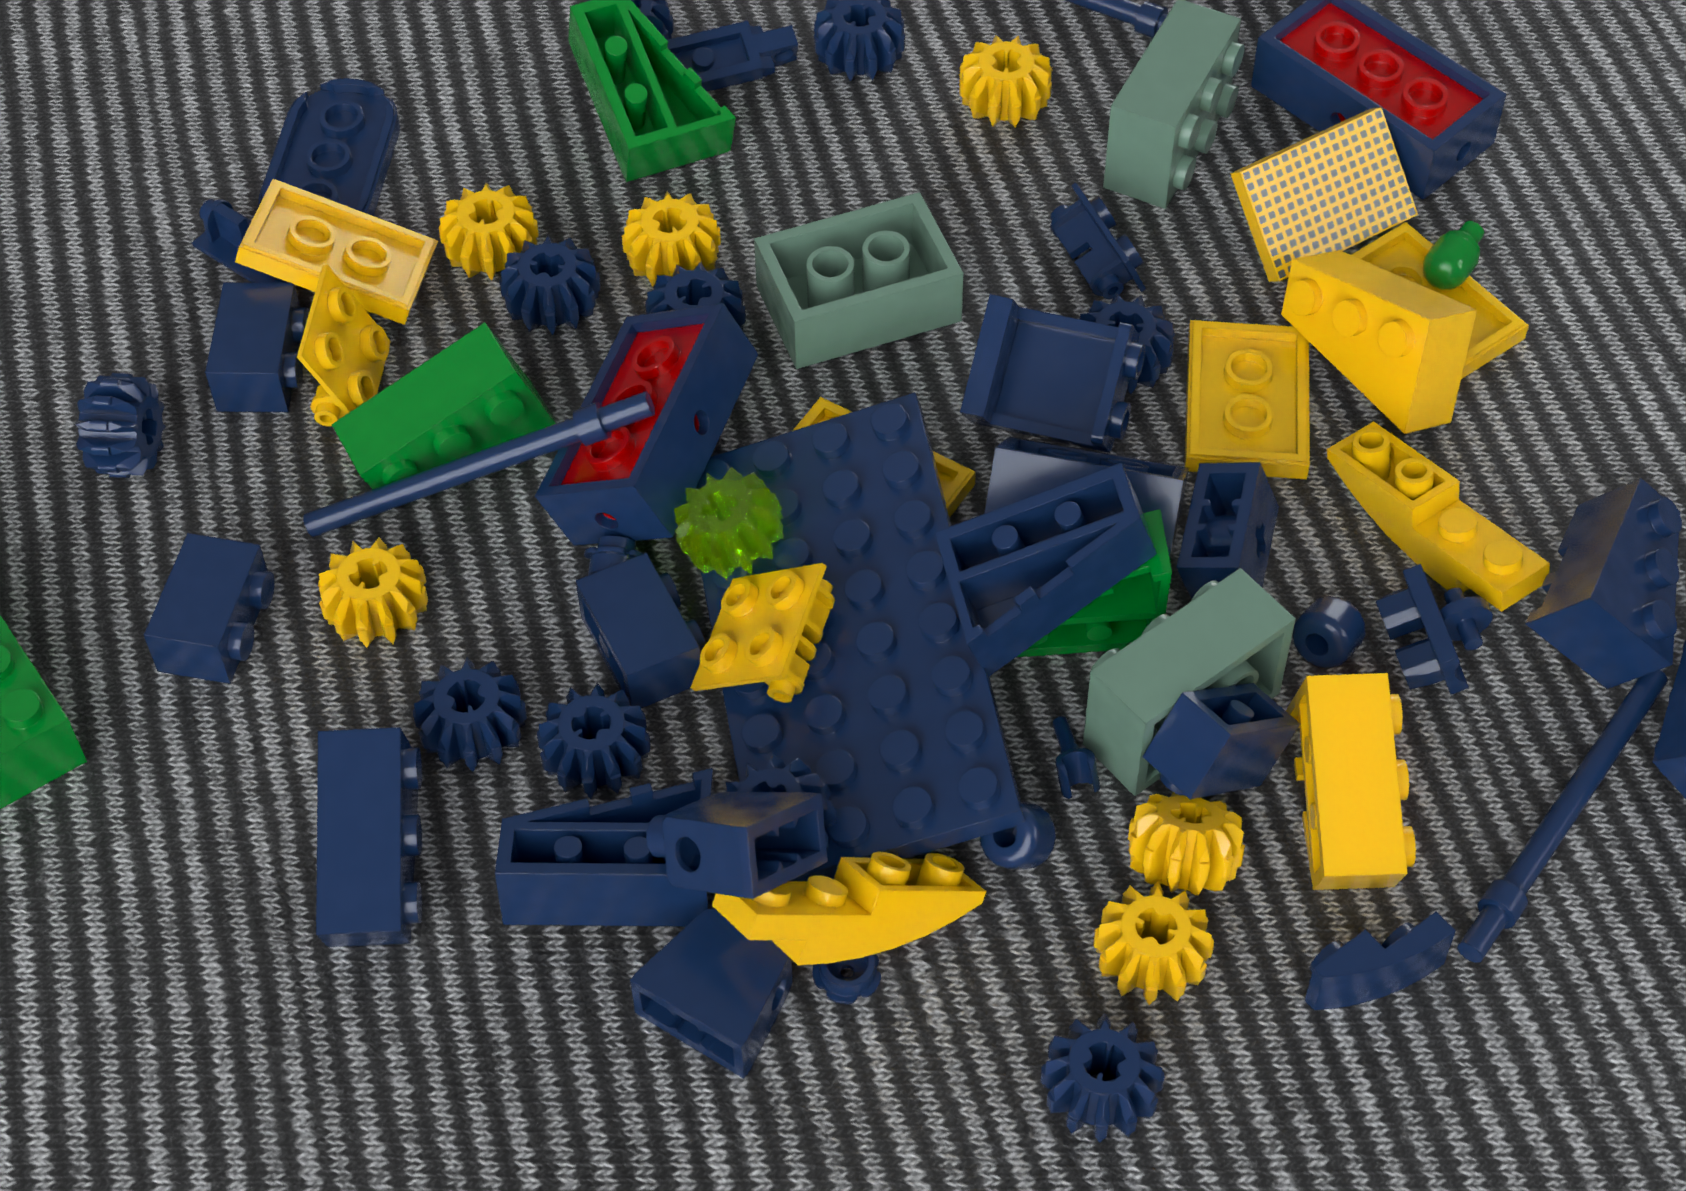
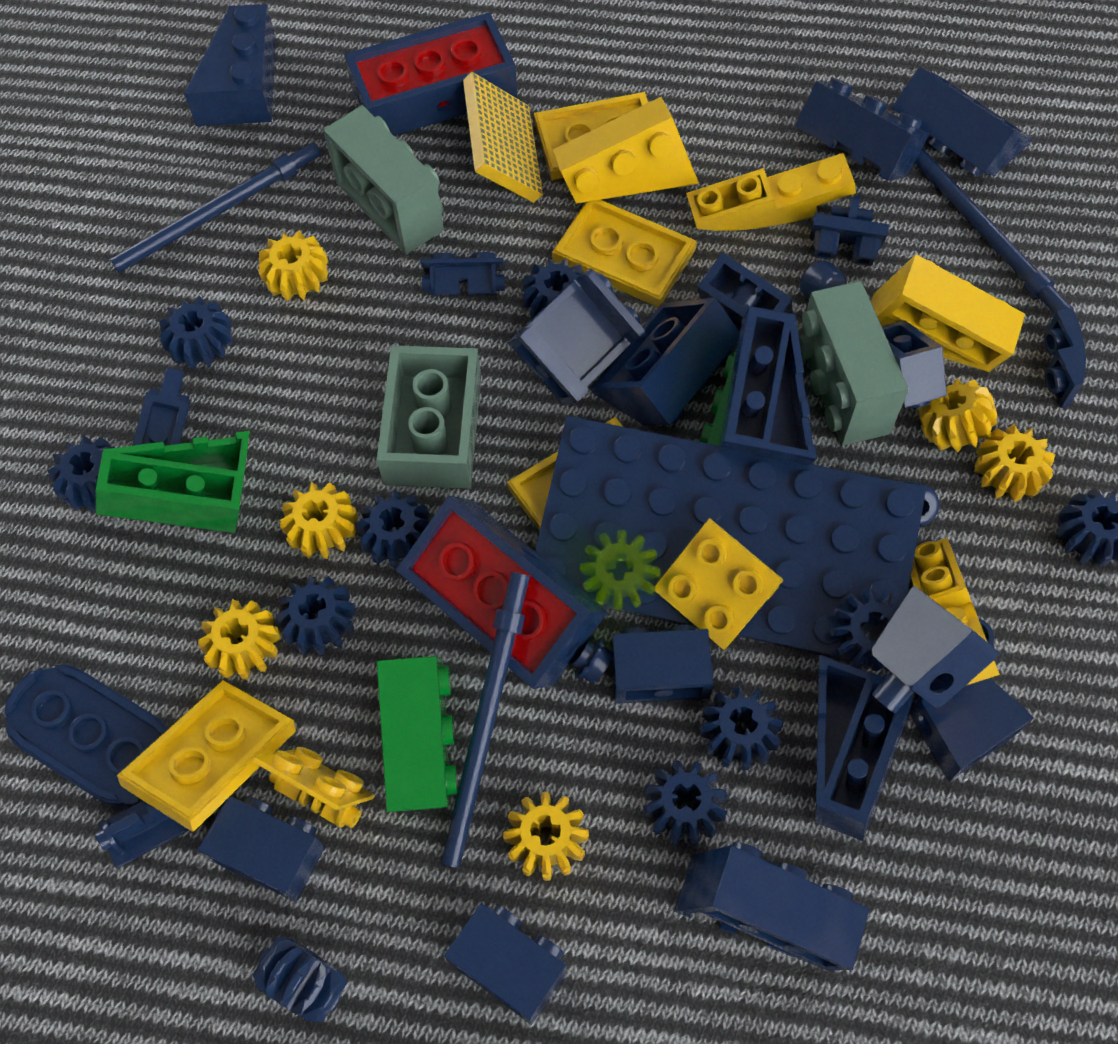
camera: 65 degrees left, 10 degrees up
dark blue hand [1052,716,1100,799] -> none
green cylinder [1423,221,1484,290] -> none

